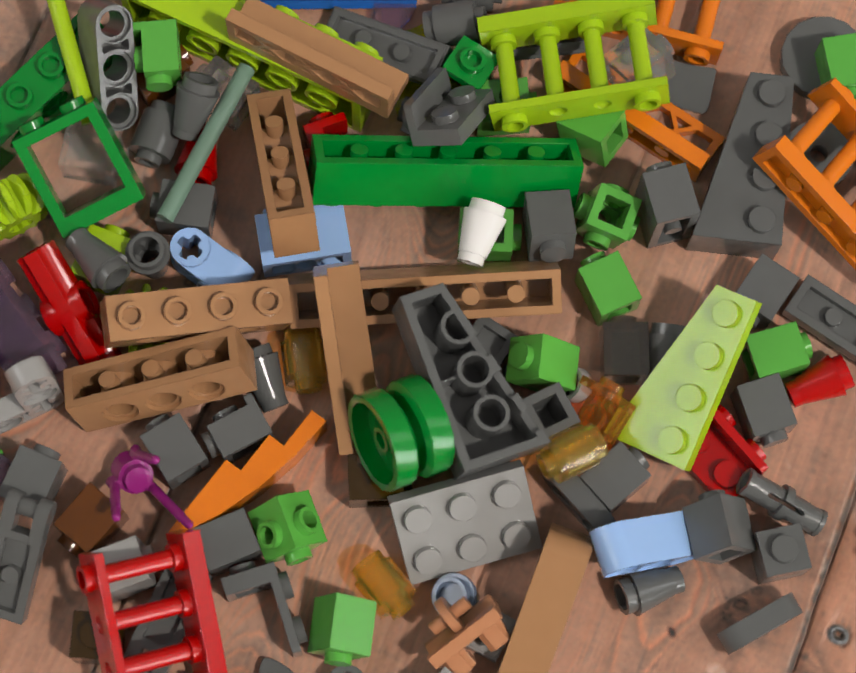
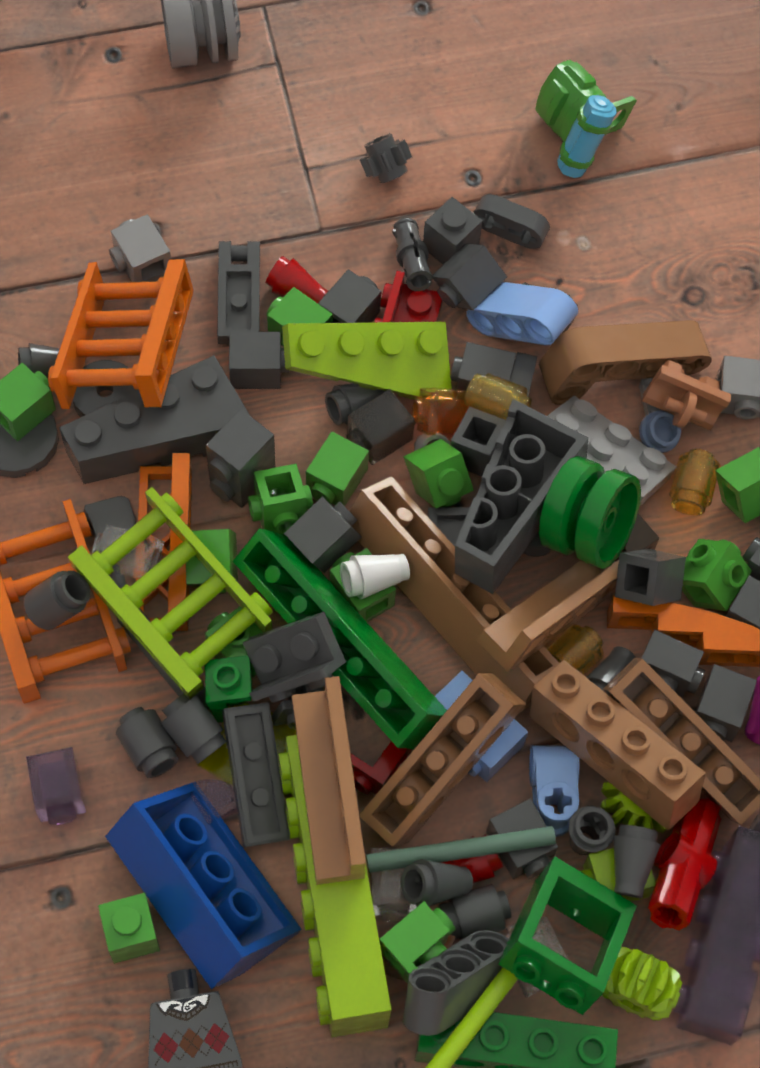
camera: 125 degrees left, 10 degrees down
none -> dark grey brick [615,548,686,606]

